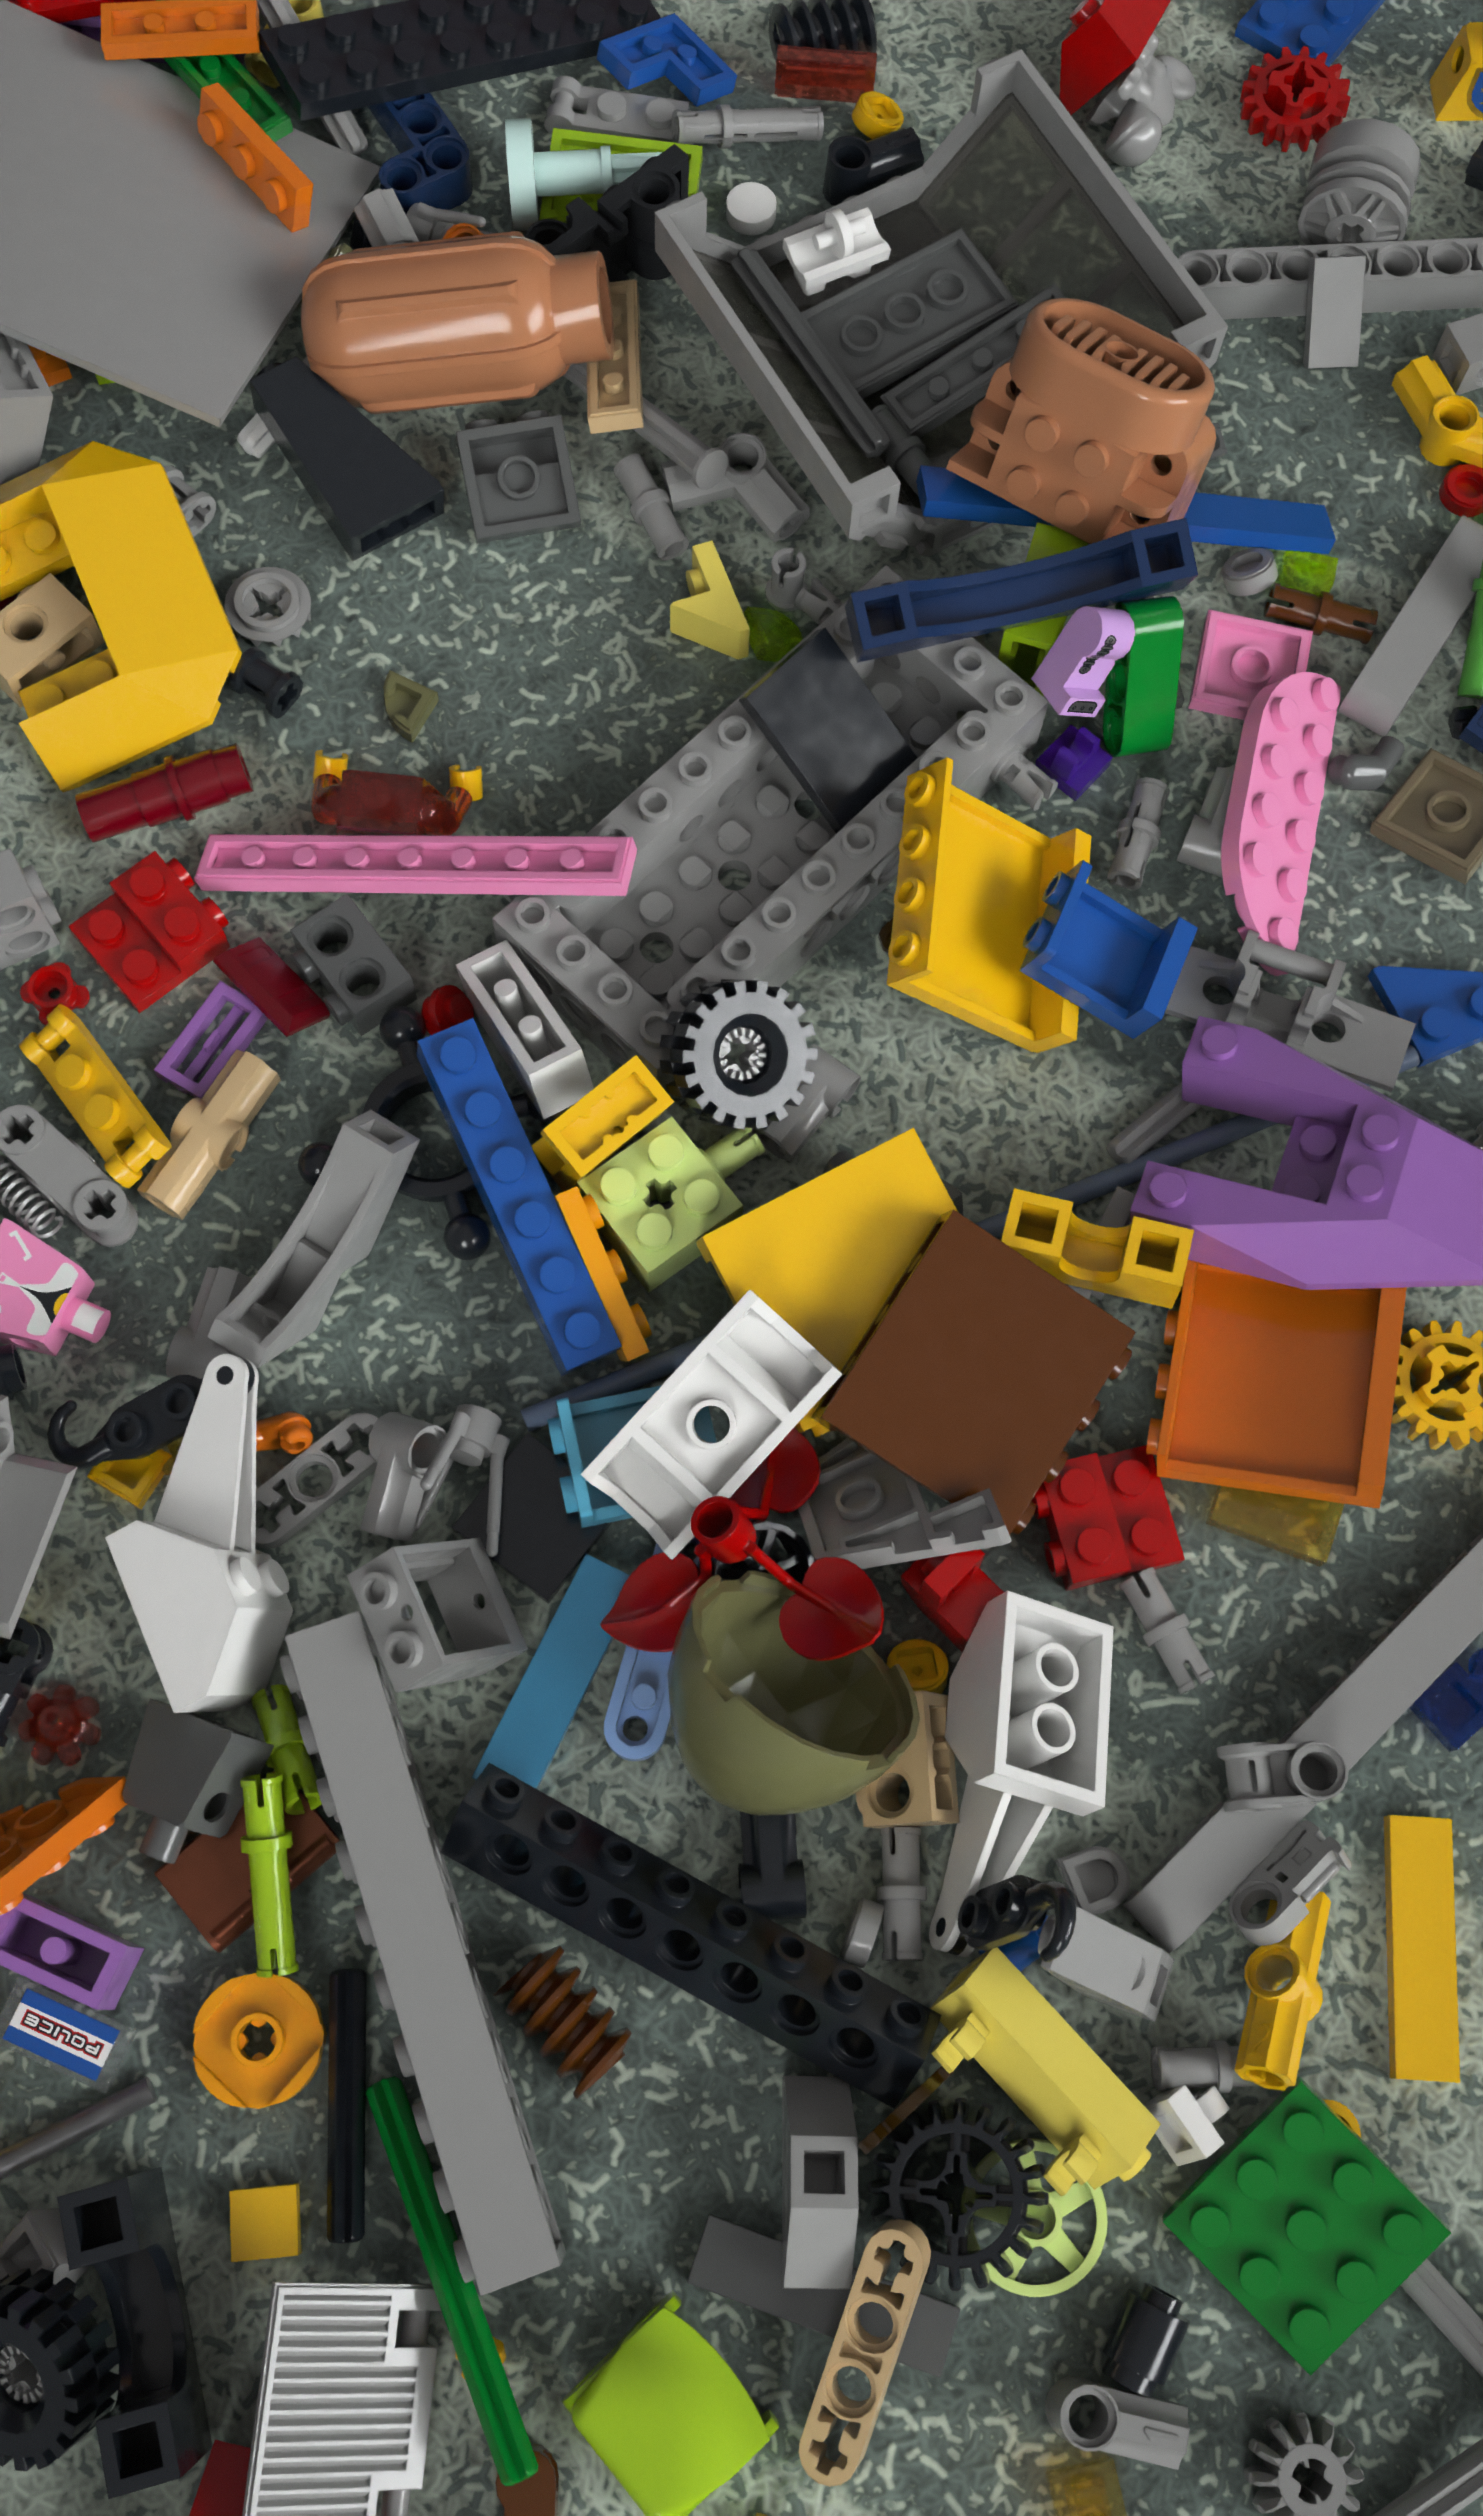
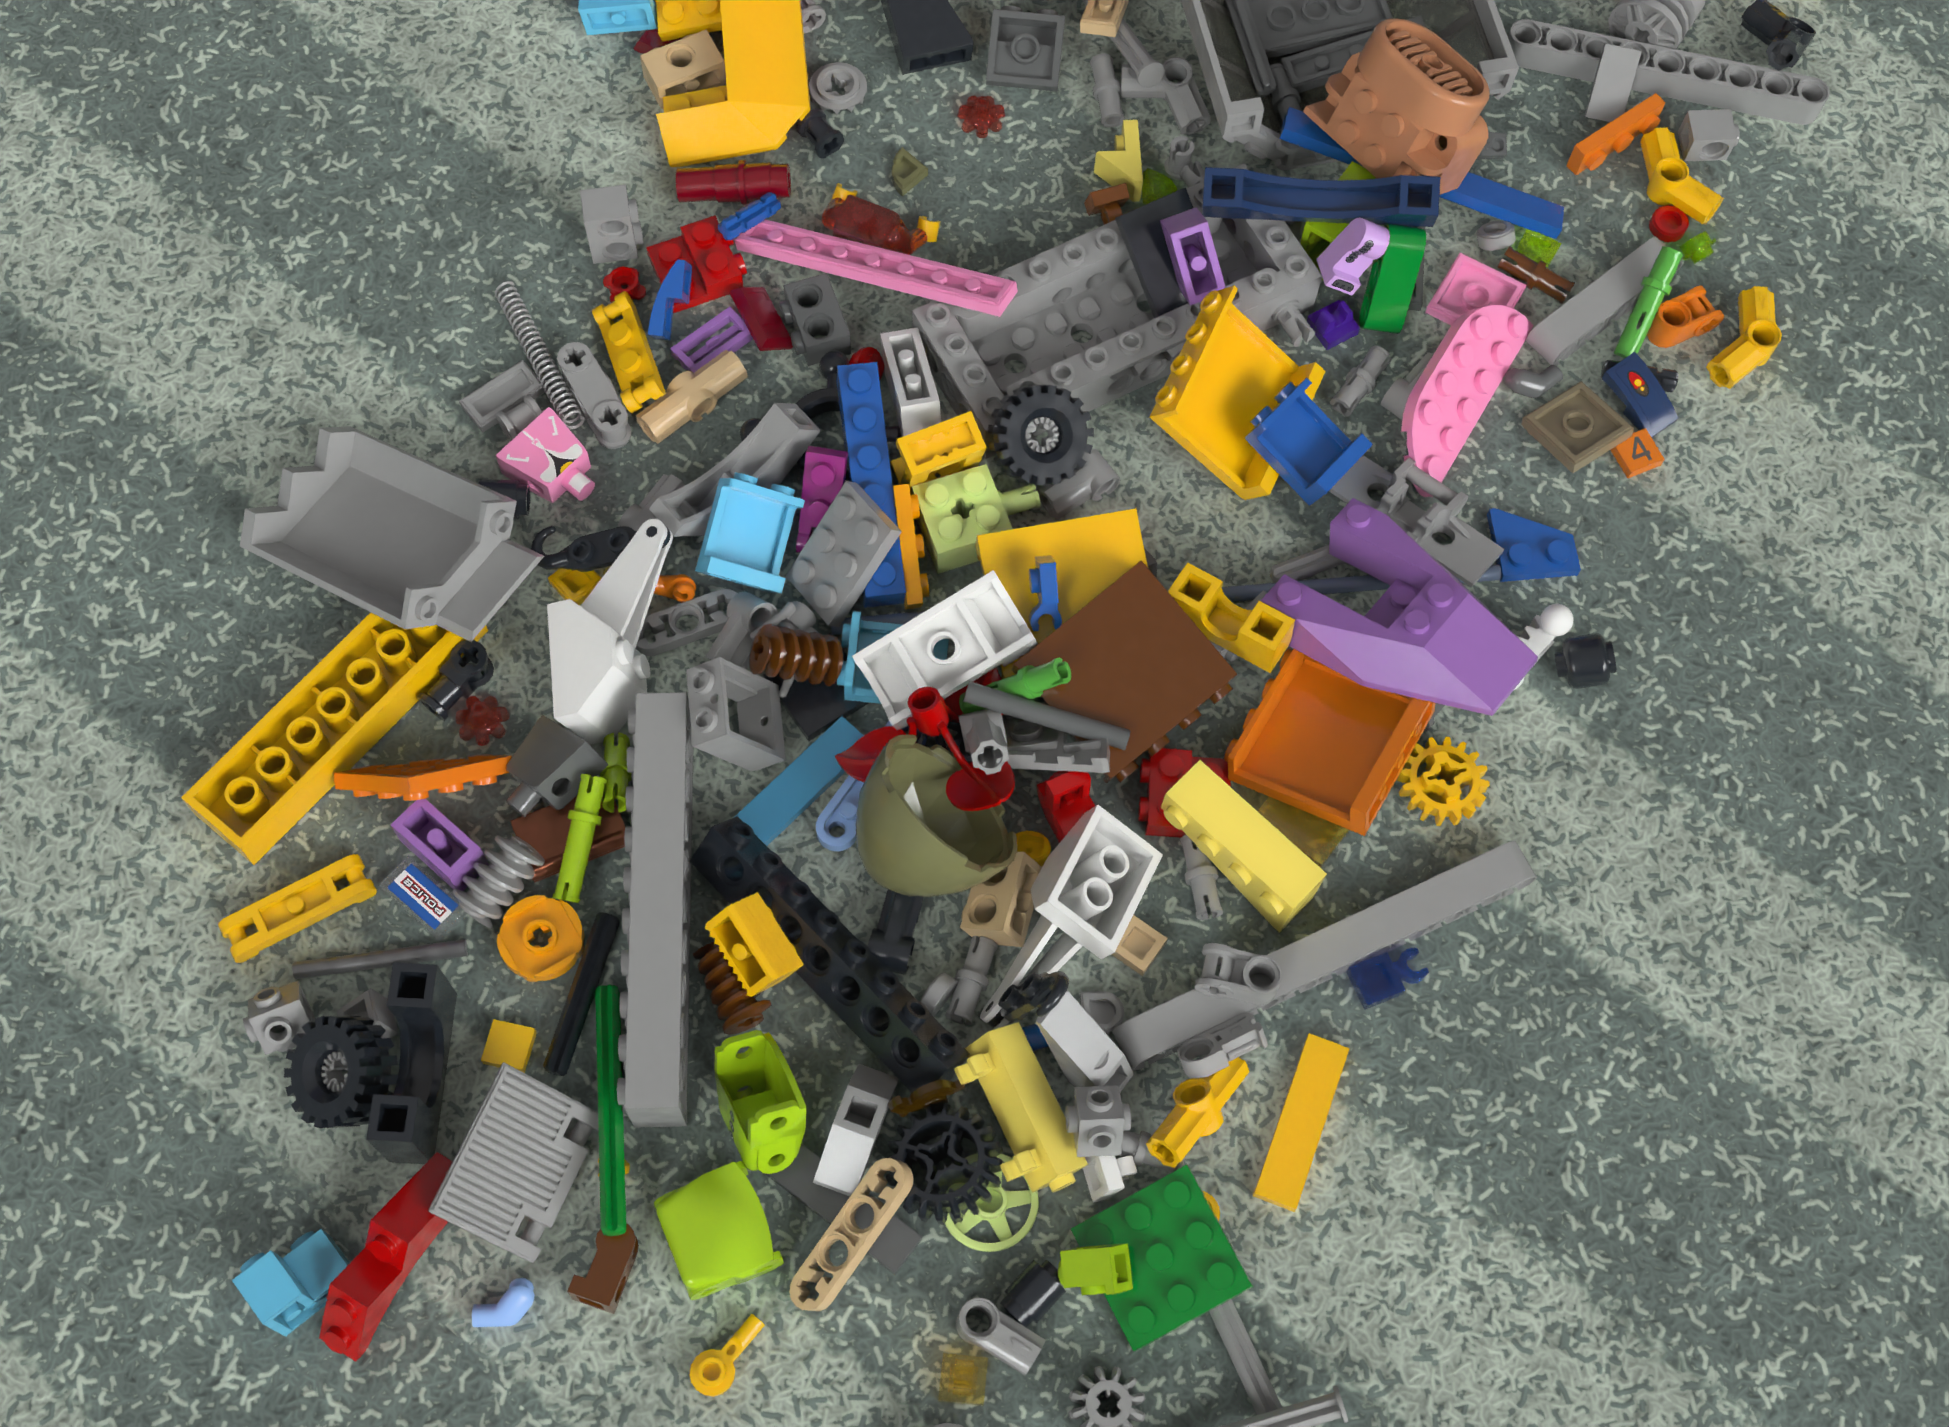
camera: 20 degrees right, 5 degrees down
none -> light grey piece [452,835,545,929]
none -> blue slope [648,260,692,340]
none -> medium azure panel [695,472,805,594]
none -> yellow brick [705,892,804,997]
none -> lime piece [714,1030,807,1174]
none -> blue axle [718,192,781,240]
none -> reddish brown piece [749,624,843,687]
none -> light grey plate [786,481,902,627]
none -> magenta plate [796,446,848,553]
none -> clear red plant [957,95,1005,138]
none -> light grey piece [958,709,1009,774]
none -> bright green pin [959,658,1071,714]
none -> dark grey piece [963,681,1131,750]
none -> blue plate [1029,555,1062,631]
none -> lime brick [1058,1243,1133,1295]
none -> light grey brick [1065,1085,1131,1157]
none -> dark orange tile [1084,183,1130,225]
none -> tan plate [1111,915,1168,976]
none -> medium lavender brick [1160,207,1226,306]
none -> light yellow wedge [1161,760,1327,933]
none -> orange plate [1566,93,1666,175]

